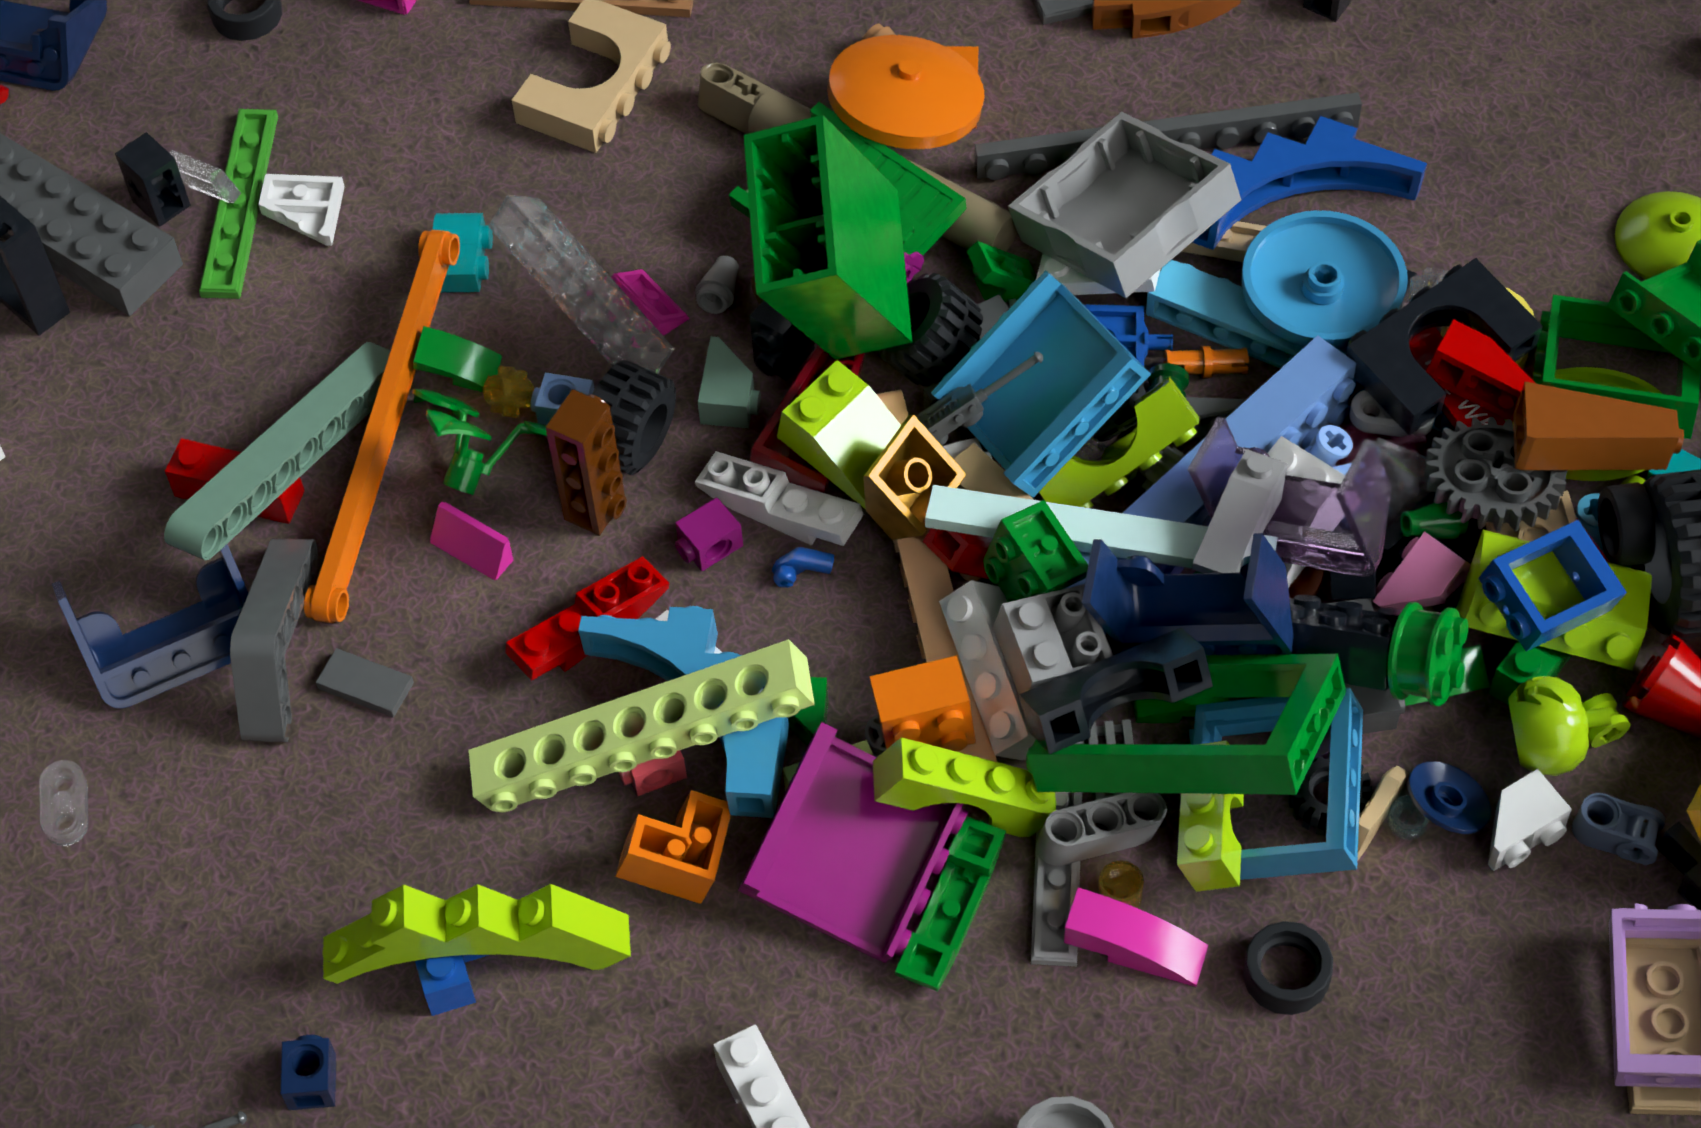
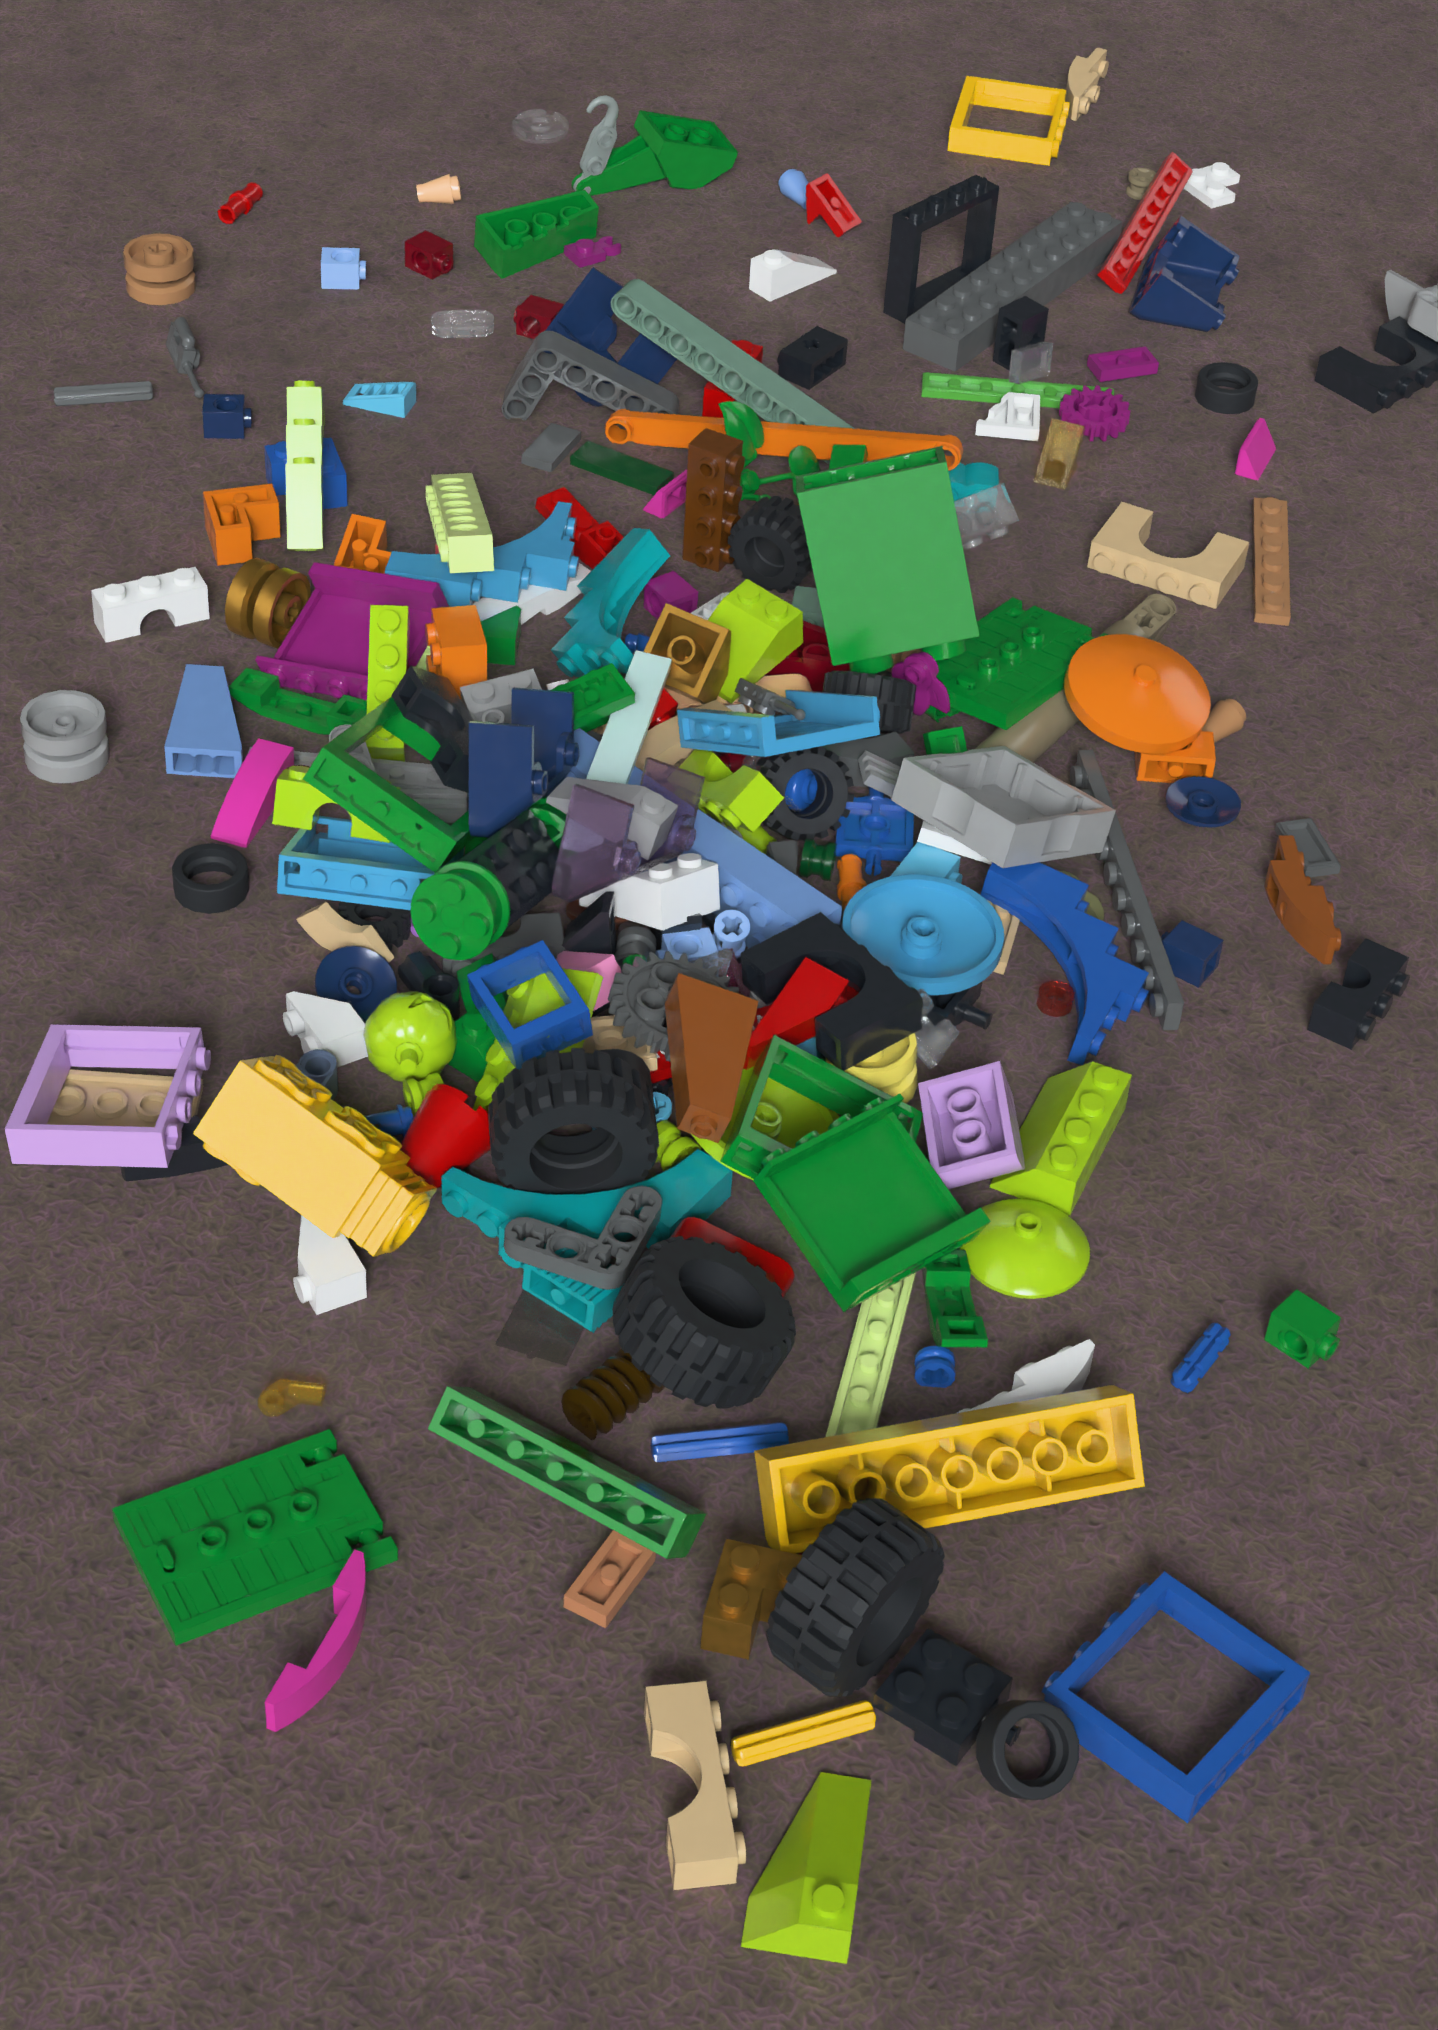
camera: 85 degrees right, 15 degrees down
none -> medium blue slope [164,664,243,778]
none -> orange brick [203,483,280,566]
none -> pearl gold wheel [225,558,311,649]
none -> medium azure slope [343,382,416,418]
none -> blue pin [365,1104,413,1138]
none -> black piece [398,951,460,1022]
none -> dark red brick [514,295,565,340]
none -> teal arch [551,528,670,677]
none -> dark green tile [570,441,674,495]
none -> black brick [777,326,848,390]
none -> lavender brick [918,1061,1025,1189]
none -> lime slope [989,1061,1132,1216]
none -> clear yellow slope [1033,418,1085,490]
none -> clear red bush [1037,980,1075,1017]
none -> magenta gear [1059,385,1131,442]
none -> magenta plate [1087,346,1159,382]
none -> dark blue brick [1161,920,1224,988]
none -> dark blue dish [1165,776,1241,827]

